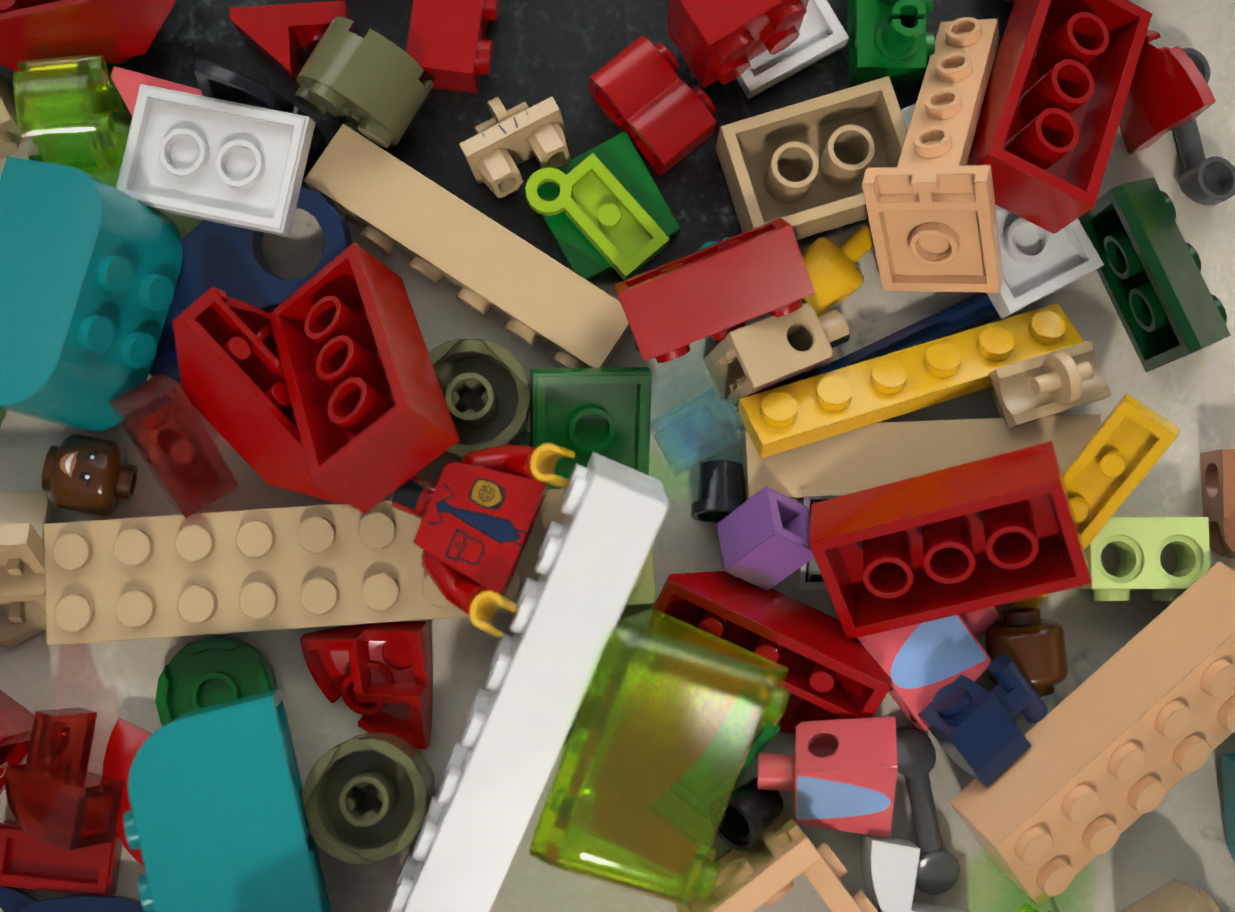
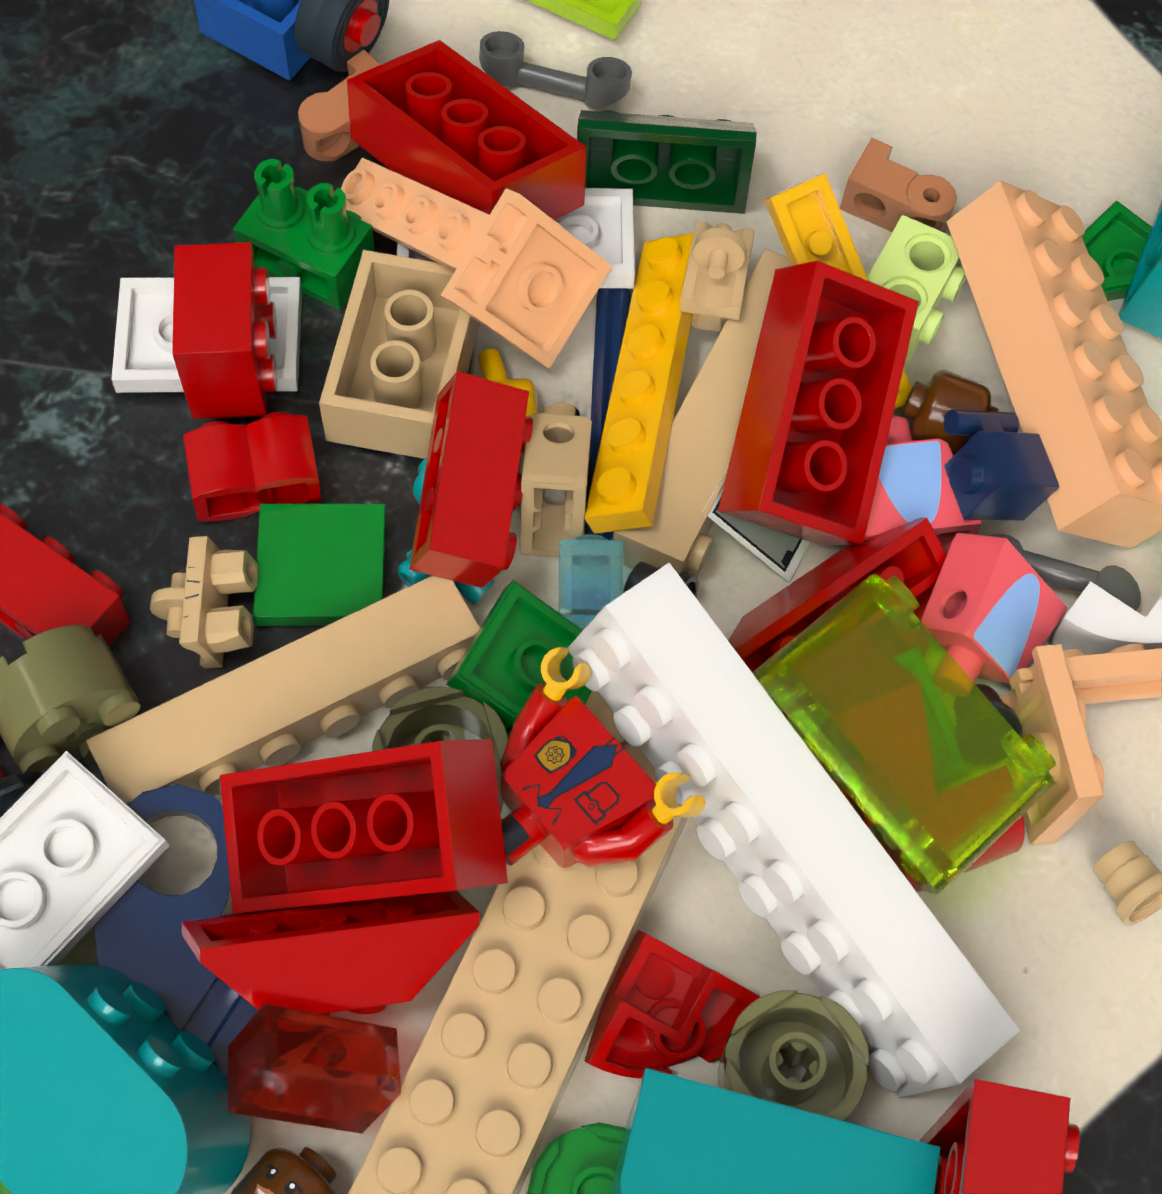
camera: 60 degrees left, 20 degrees down
lime hinge [525,153,670,280] -> none
medium lavender brick [716,486,814,591] -> none
red brick [1119,30,1216,155] -> none

